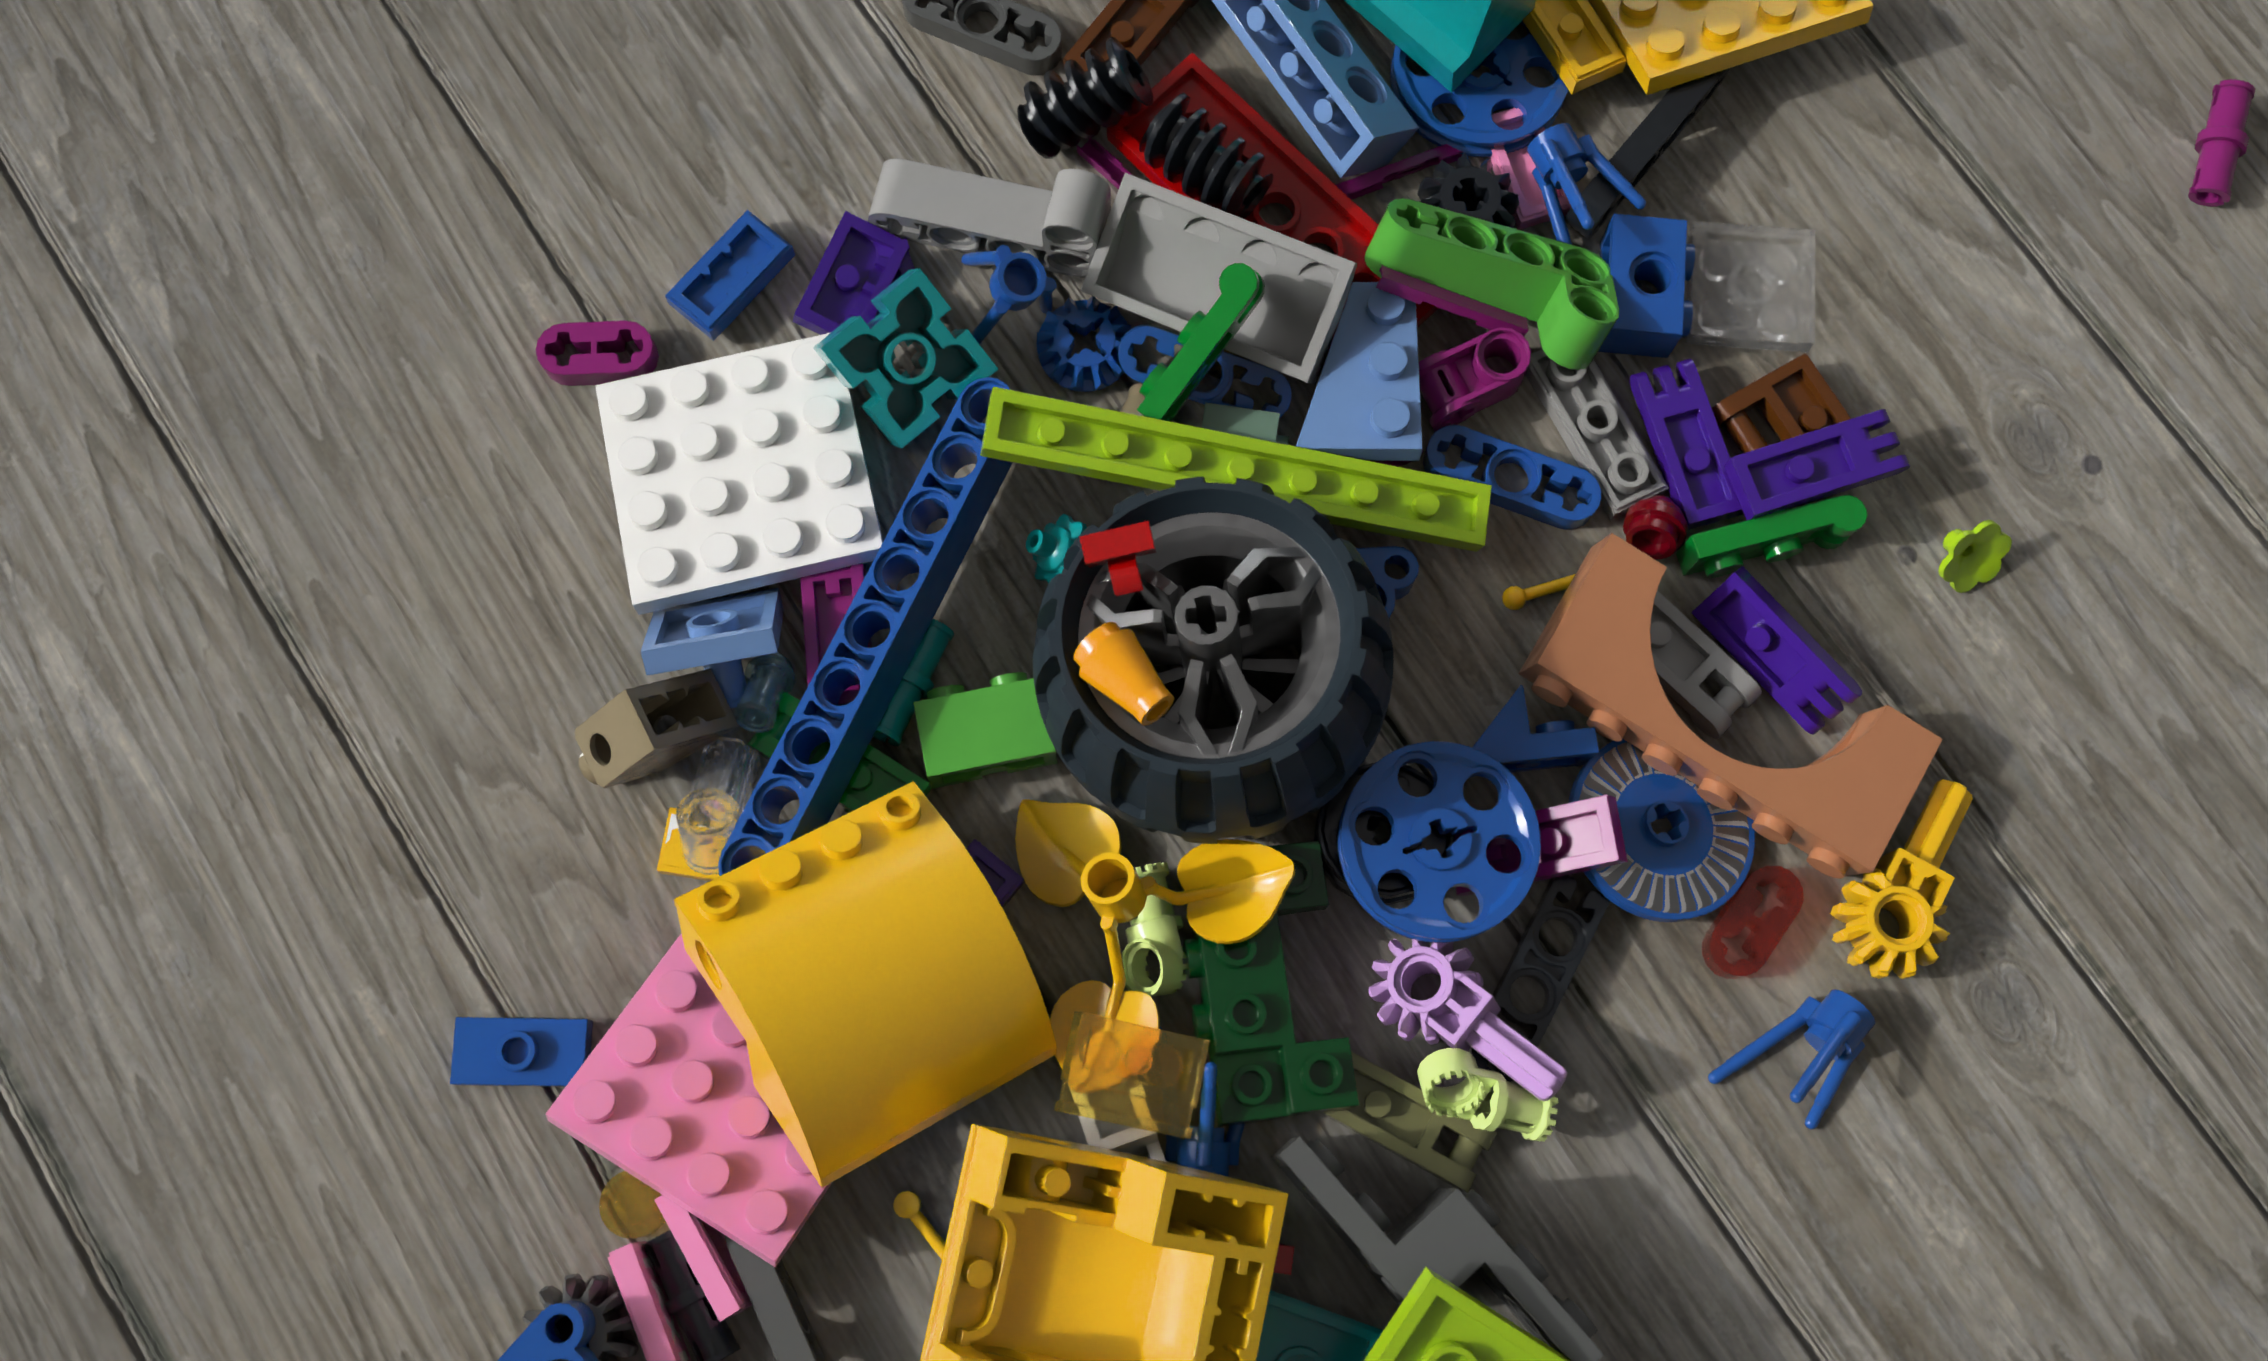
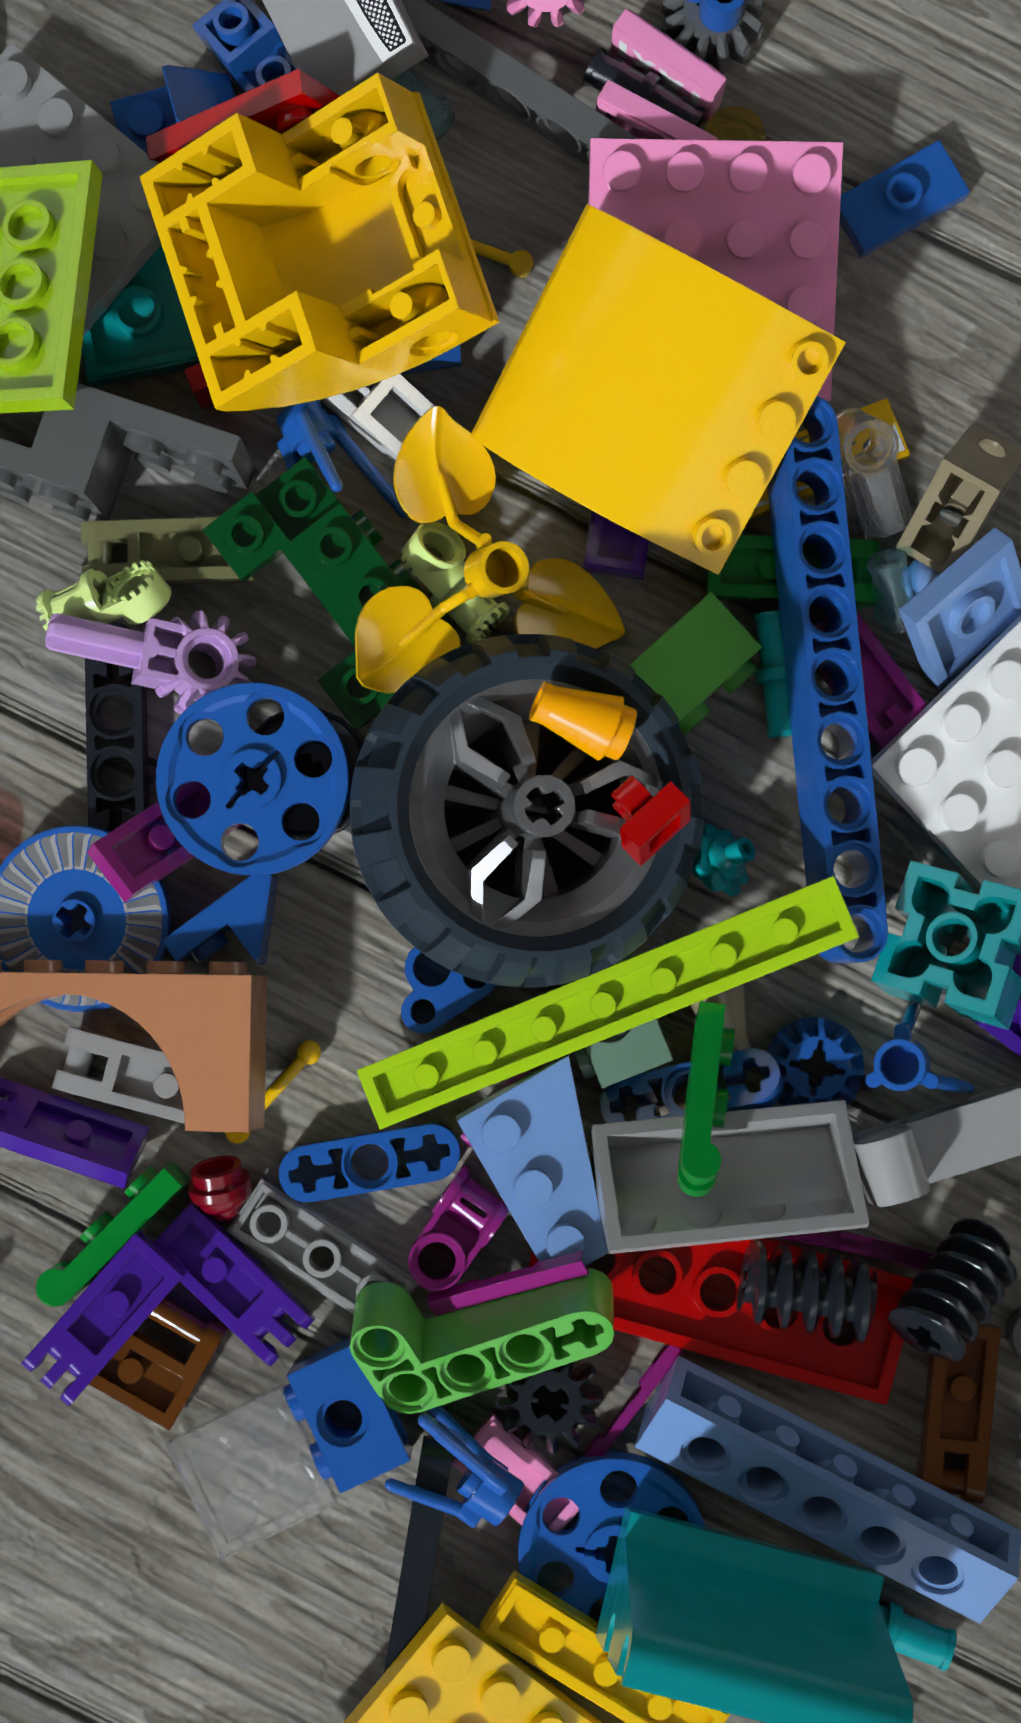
camera: 150 degrees right, 10 degrees up
clear yellow plate [1054,1012,1210,1139] -> none

